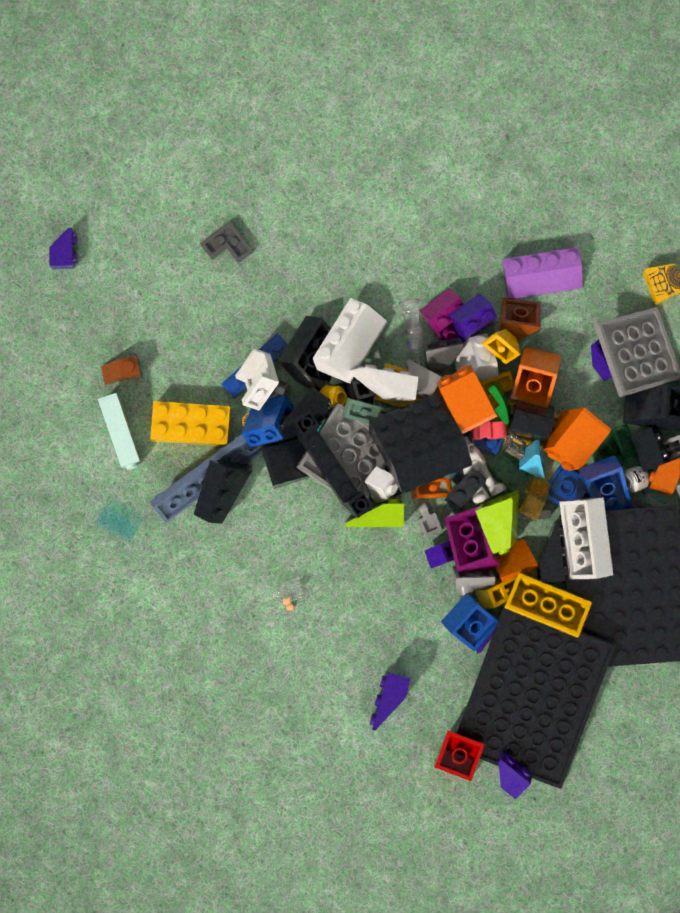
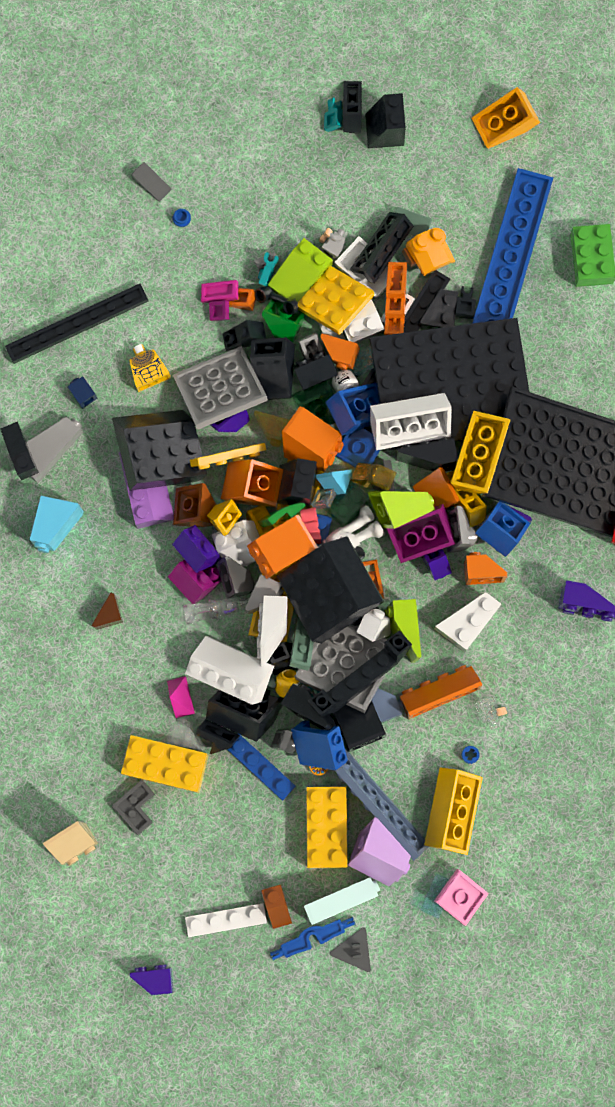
camera: 90 degrees left, 5 degrees down
black wedge [193,460,253,524] -> none
white panel [235,349,279,411] -> none
light grey plate [417,502,443,538] -> none
black hinge [442,467,487,516] -> none
none -> black slope [0,421,39,480]
none -> light grey slope [7,417,83,483]
none -> medium azure slope [30,496,84,553]
none -> tan slope [43,821,98,866]
none -> dark blue brick [67,376,98,409]
none -> reddish brown slope [91,592,123,630]
none -> black slope [112,410,207,491]
none -> yellow brick [121,735,209,793]
none -> clear slope [166,718,207,752]
none -> dark pink slope [167,676,195,718]
none -> white plate [185,903,267,937]
none -> yellow plate [190,443,266,470]
none -> black slope [196,719,240,754]
none -> clear yellow slope [254,410,290,447]
none -> blue piece [270,917,356,960]
none -> dark grey piece [330,927,371,972]
none -> lavender slope [348,817,411,886]
none -> sand blue slope [371,688,404,723]
none -> orange slope [399,665,482,720]
none -> yellow slope [424,767,483,855]
none -> white wedge [434,592,501,652]
none -> bright pink tile [434,869,489,926]
none -> blue bush [462,746,480,764]
none -> orange slope [464,552,507,585]

